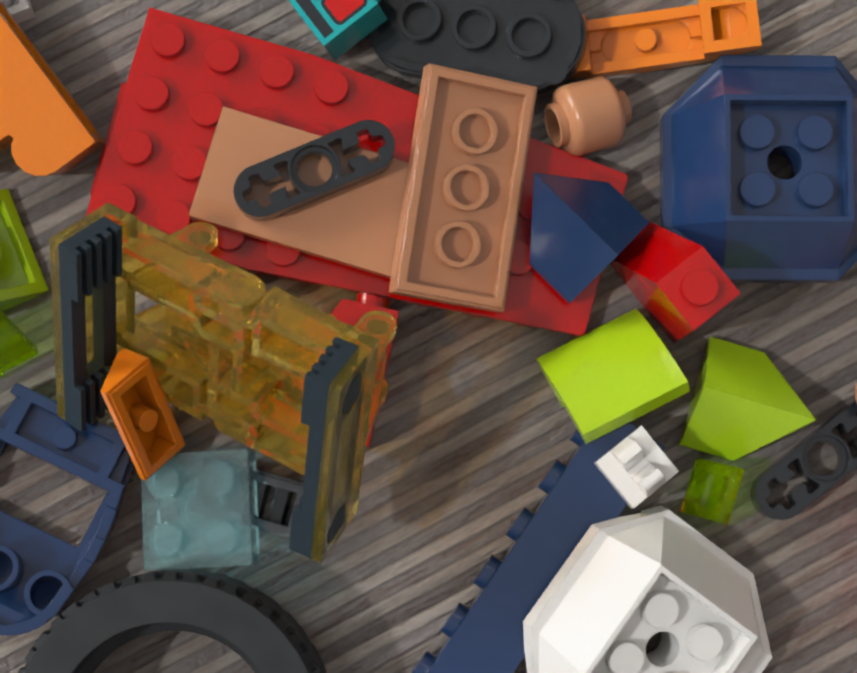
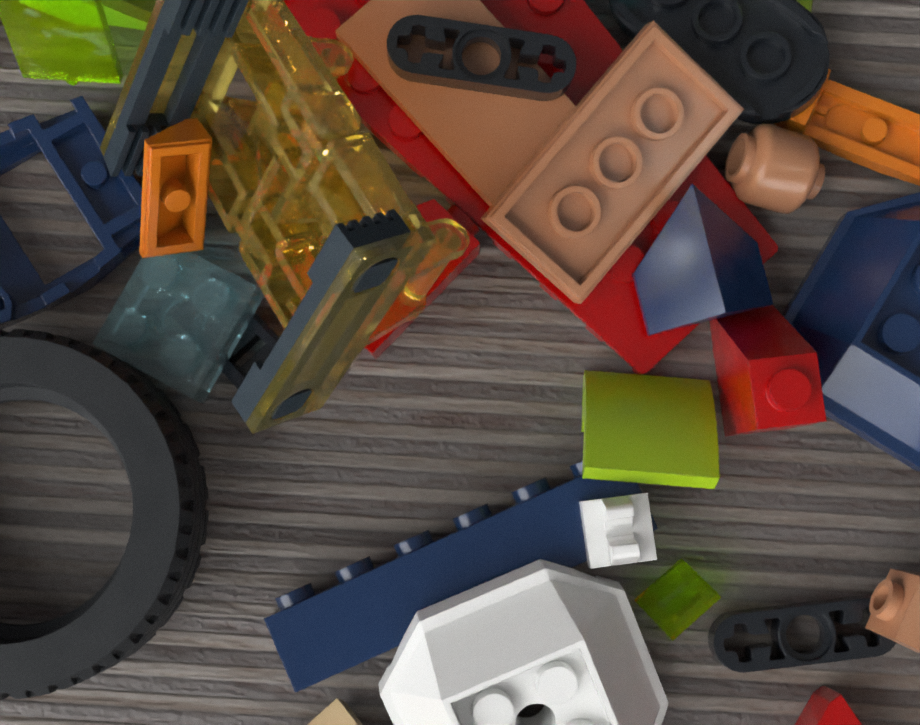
camera: 30 degrees right, 0 degrees up
lime slope [678,337,816,461] -> none

